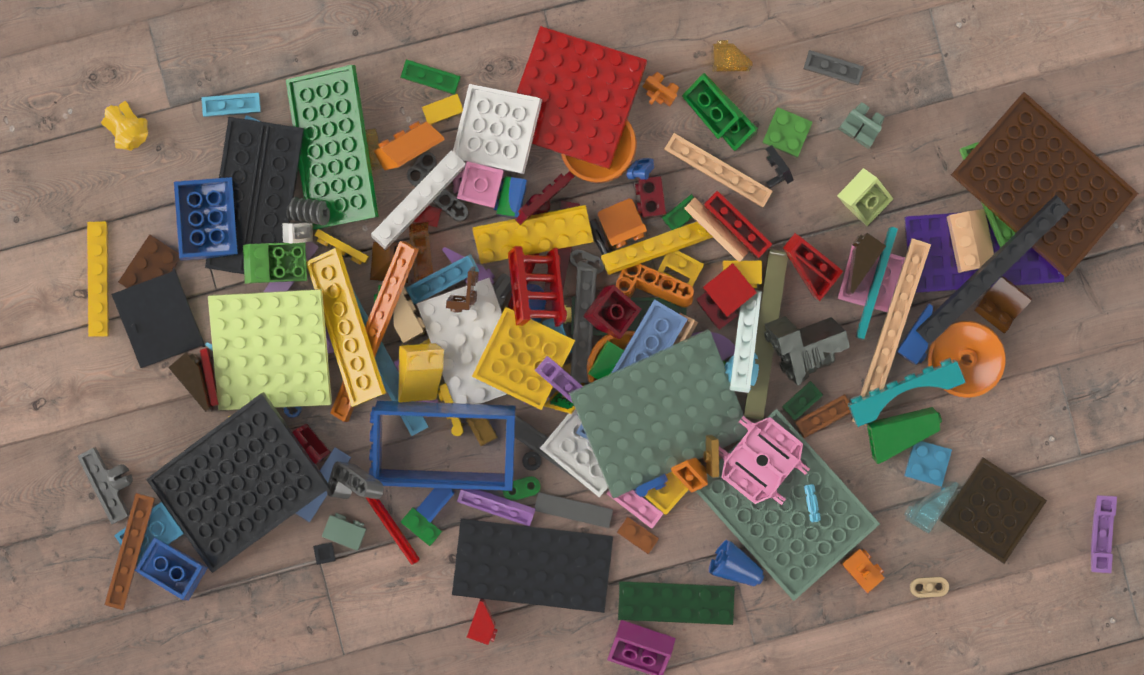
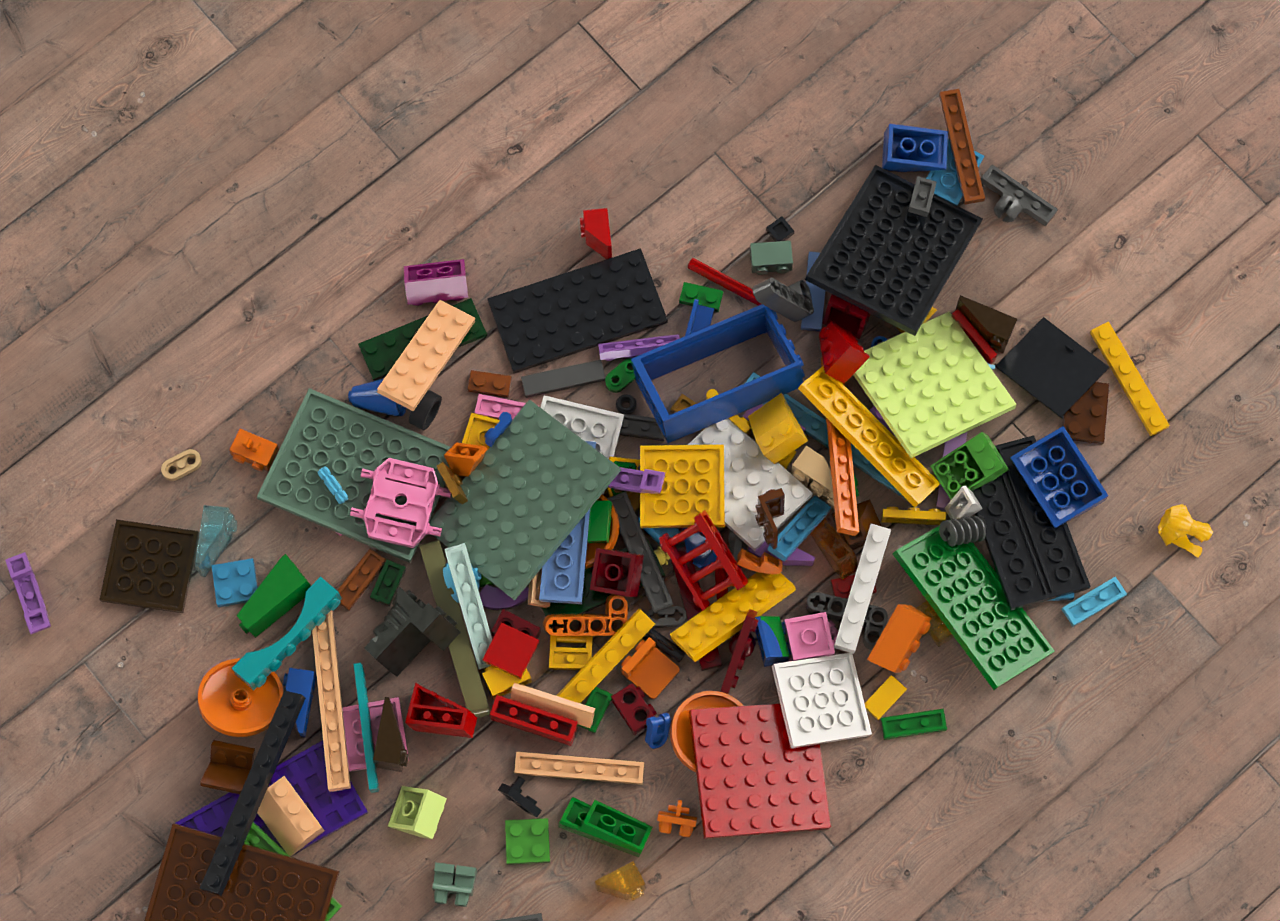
camera: 155 degrees right, 15 degrees down
none -> light nougat plate [377,300,475,411]
none -> black tyre [409,390,442,430]
none -> orange slope [737,549,782,574]
none -> red wedge [819,321,870,384]
none -> dark grey plate [908,176,937,217]

